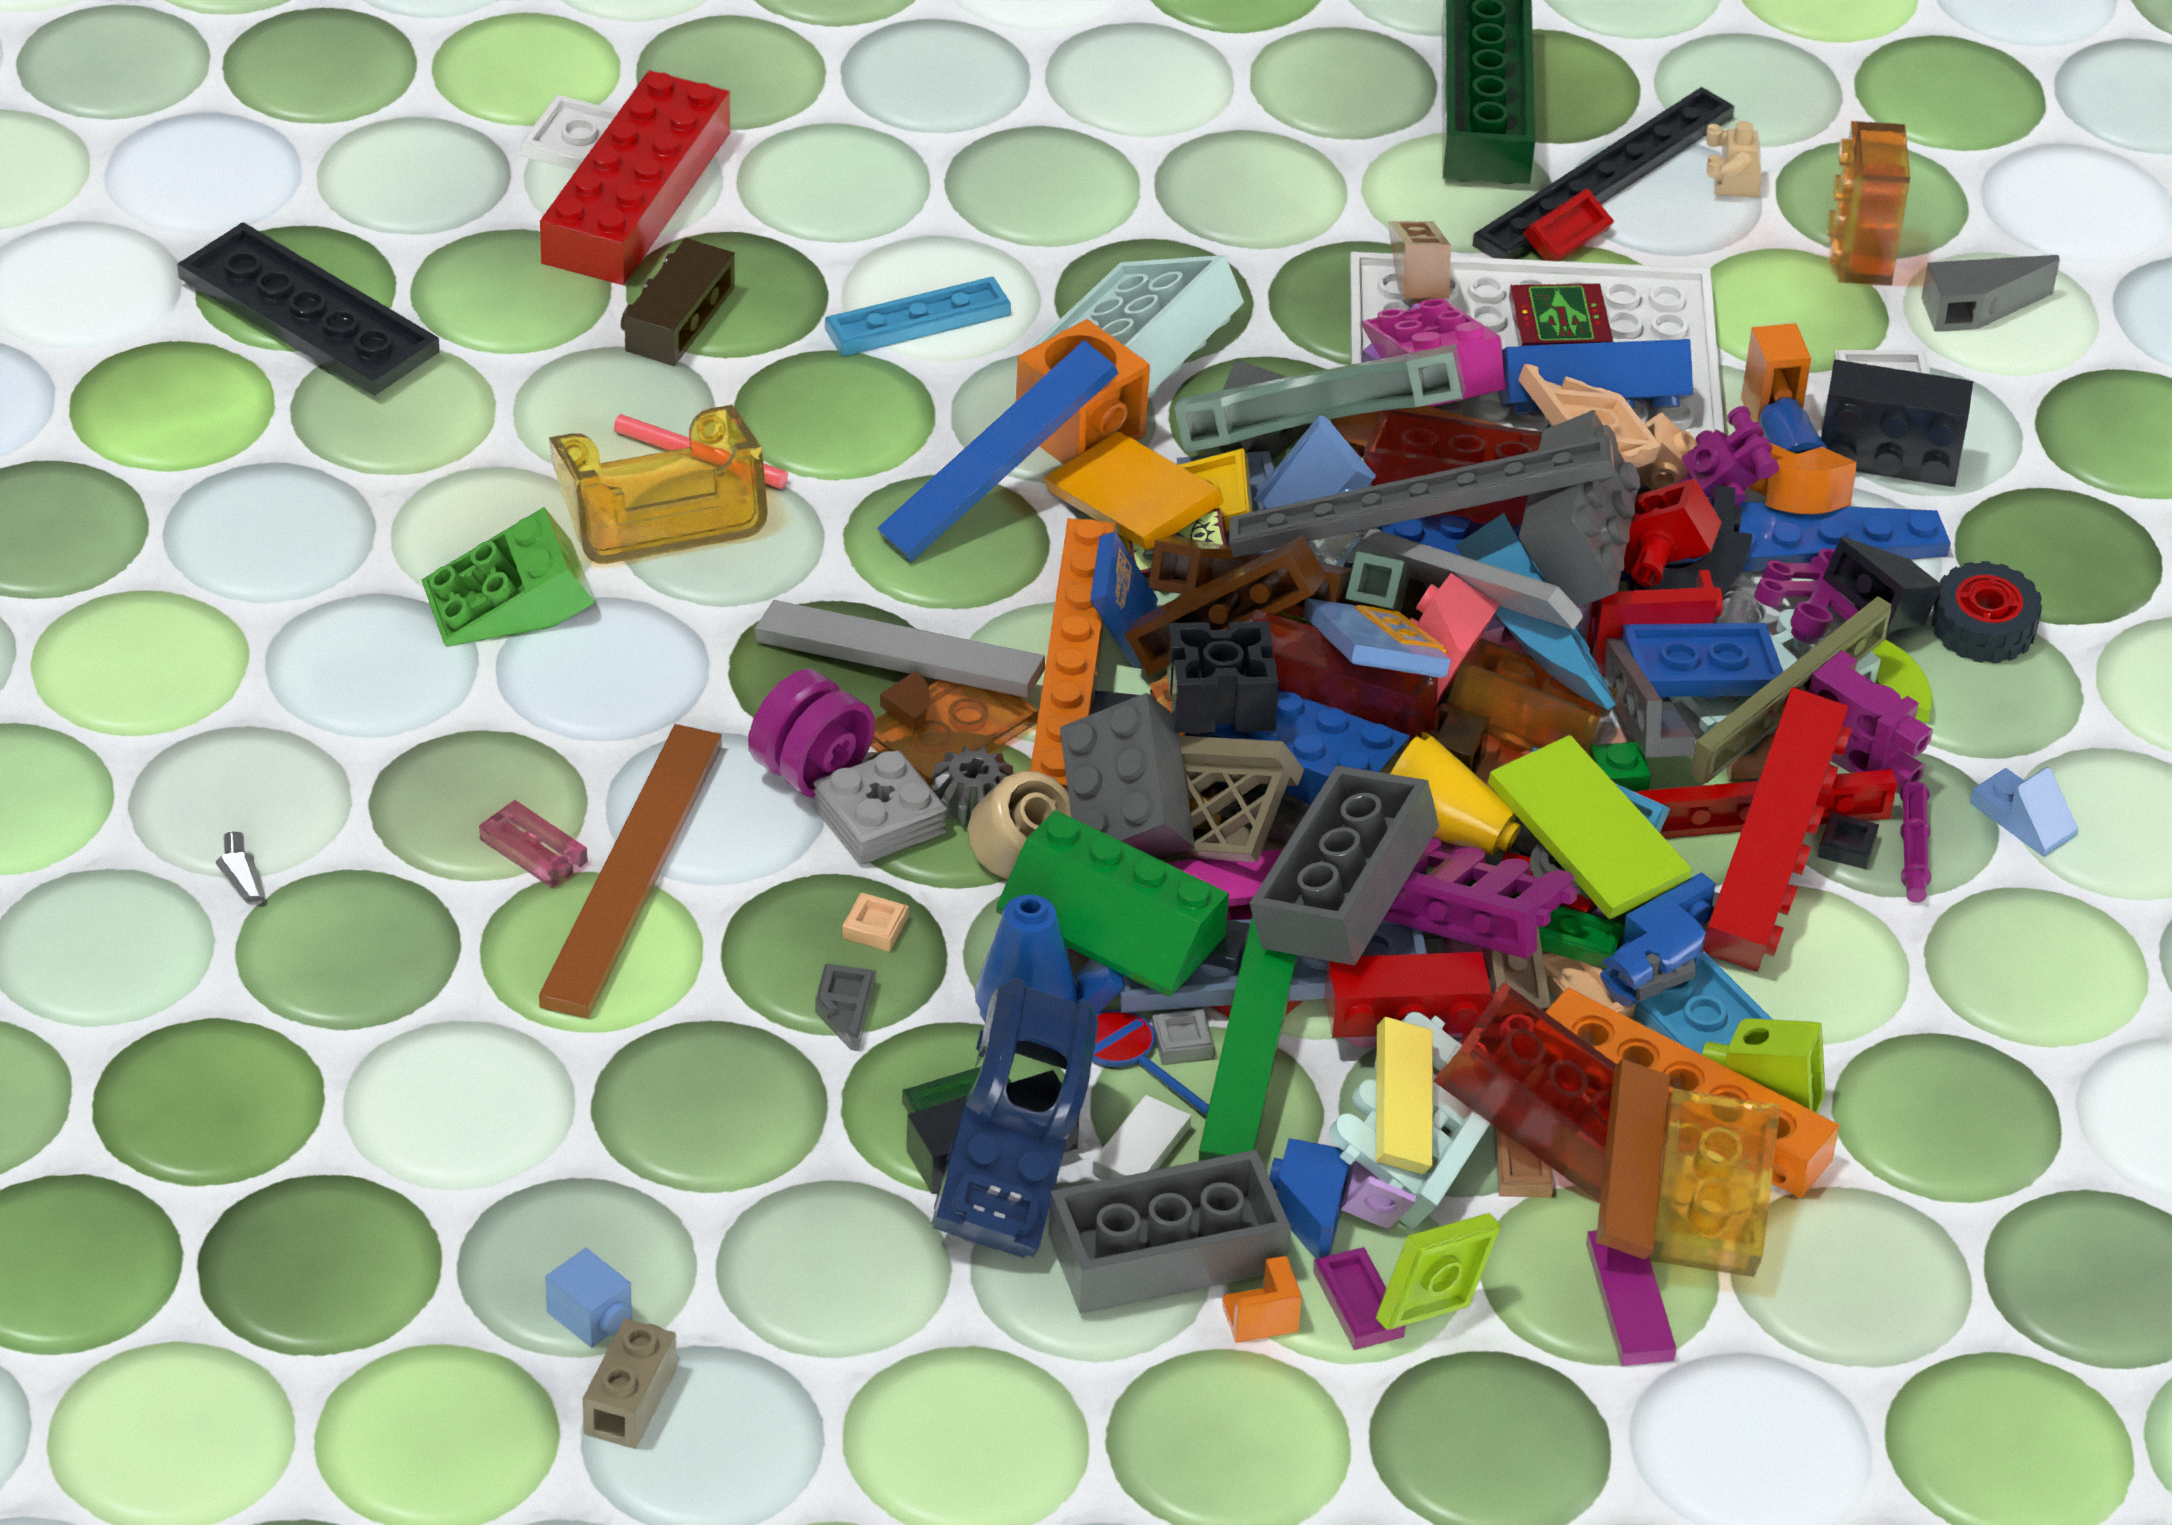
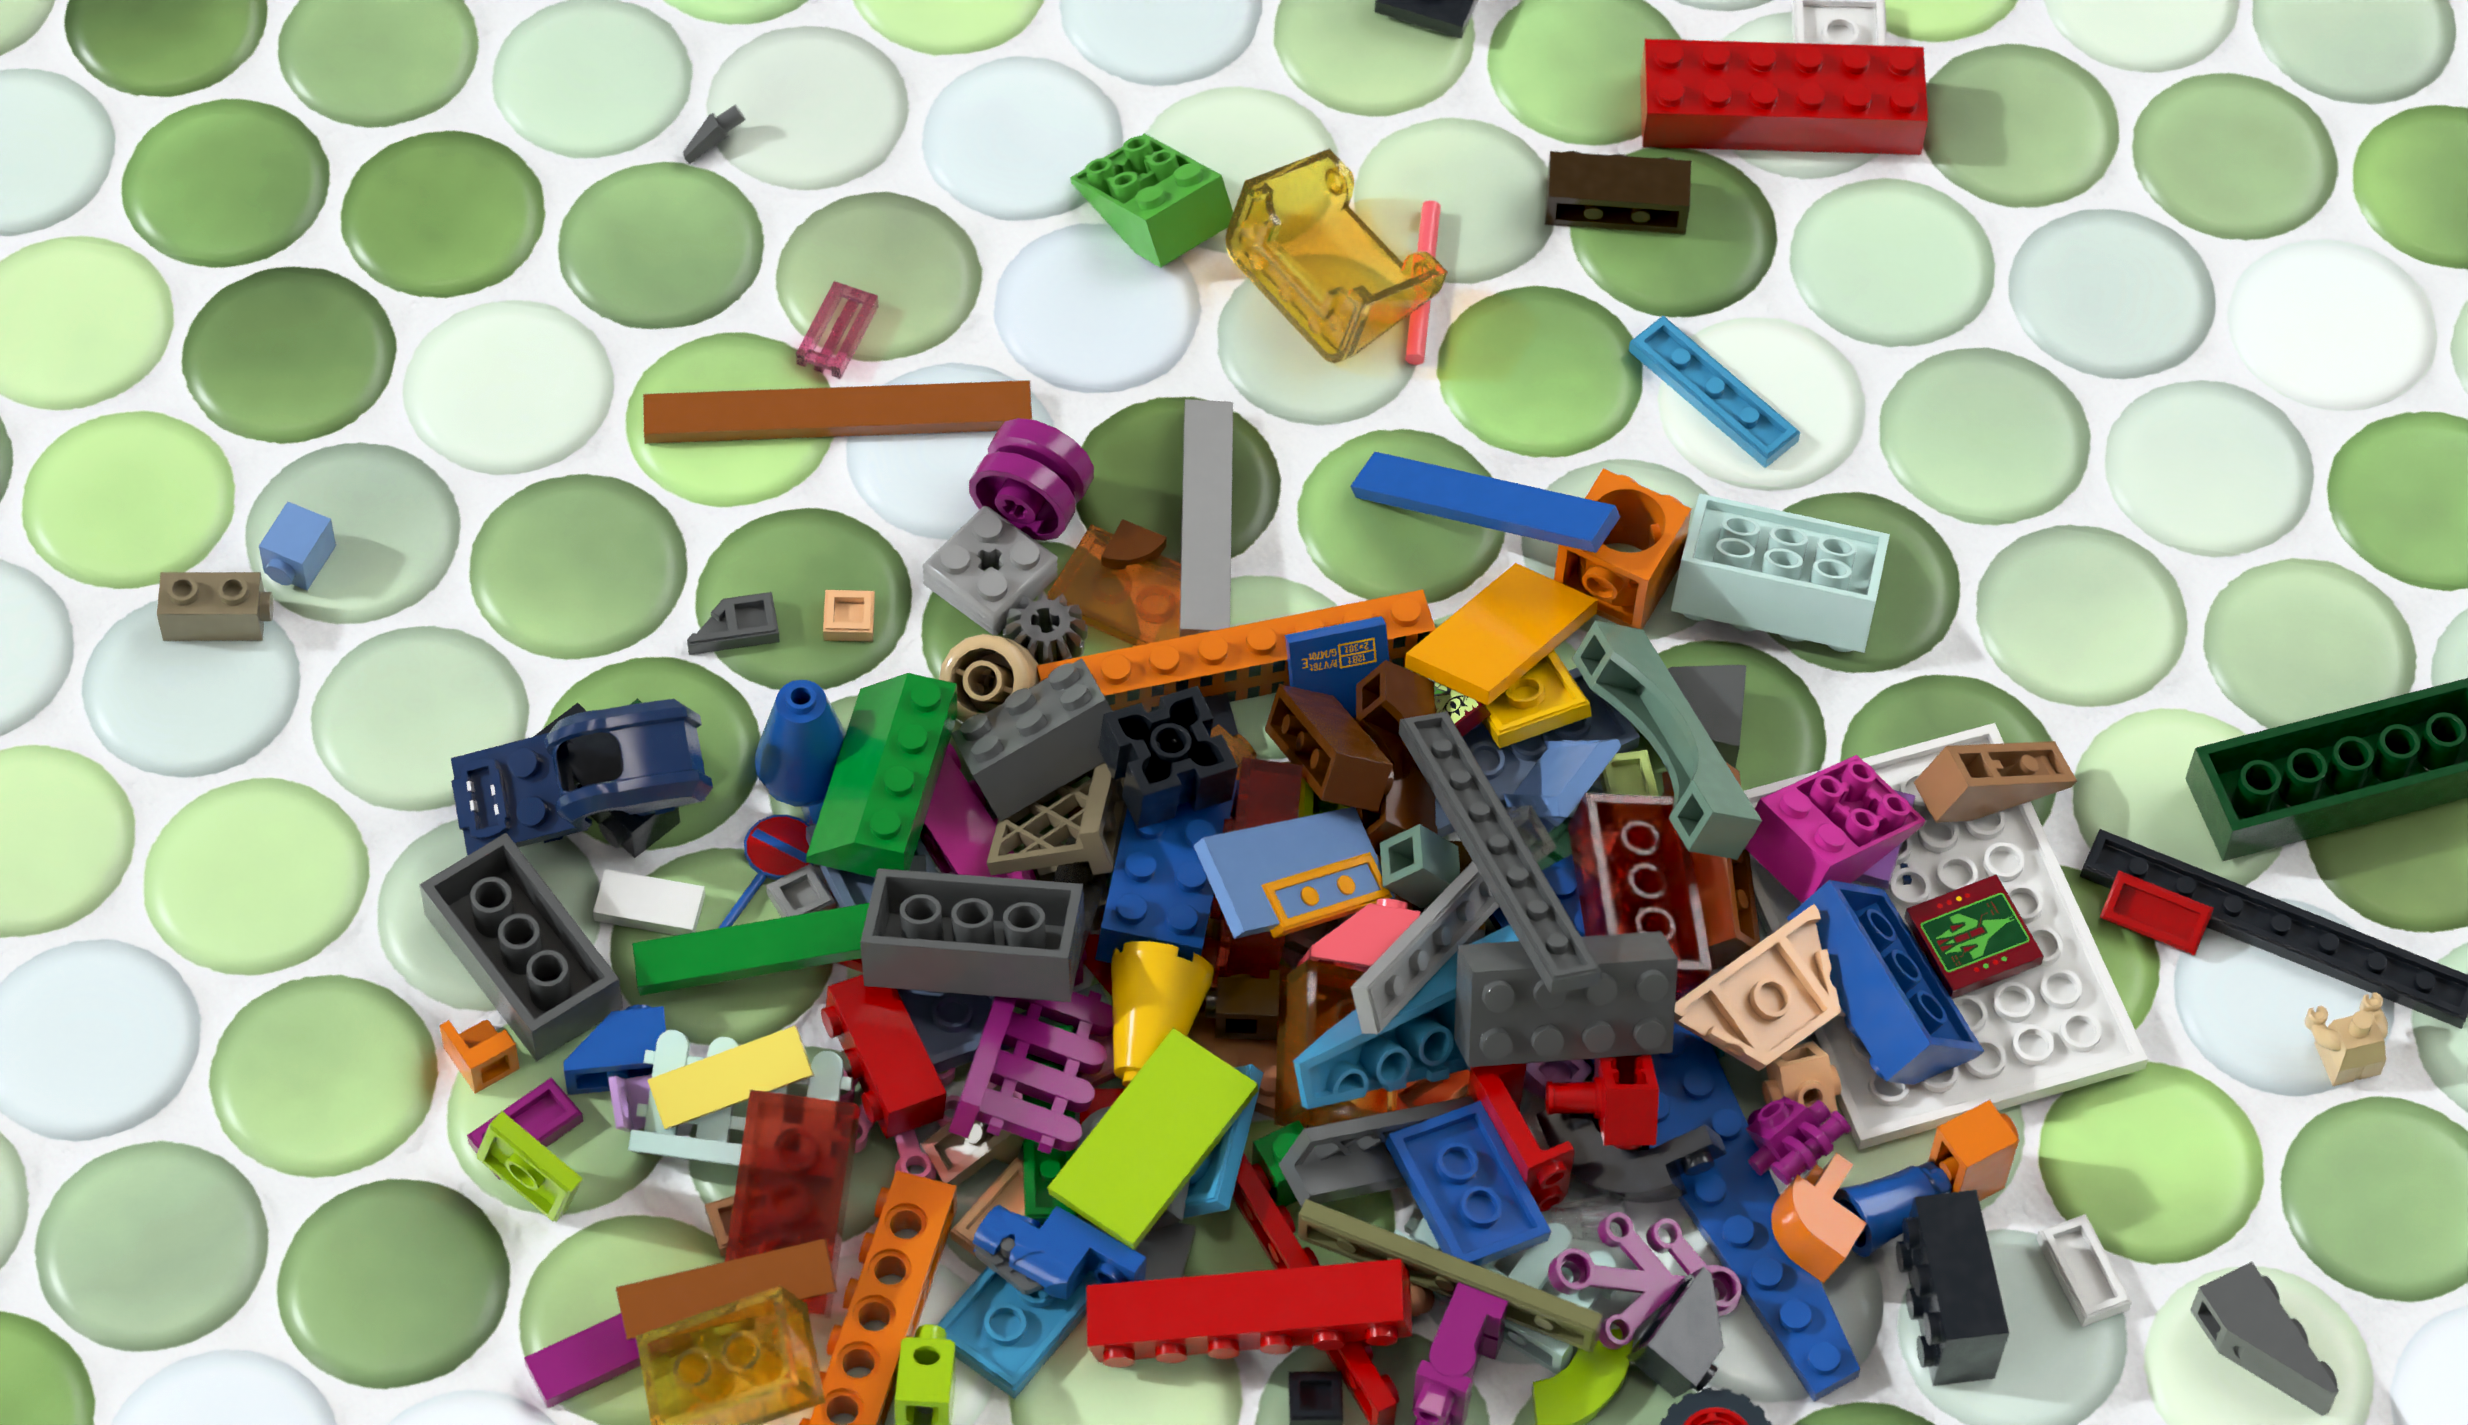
camera: 70 degrees right, 15 degrees up
clear orange brick [1827,121,1910,286] -> none

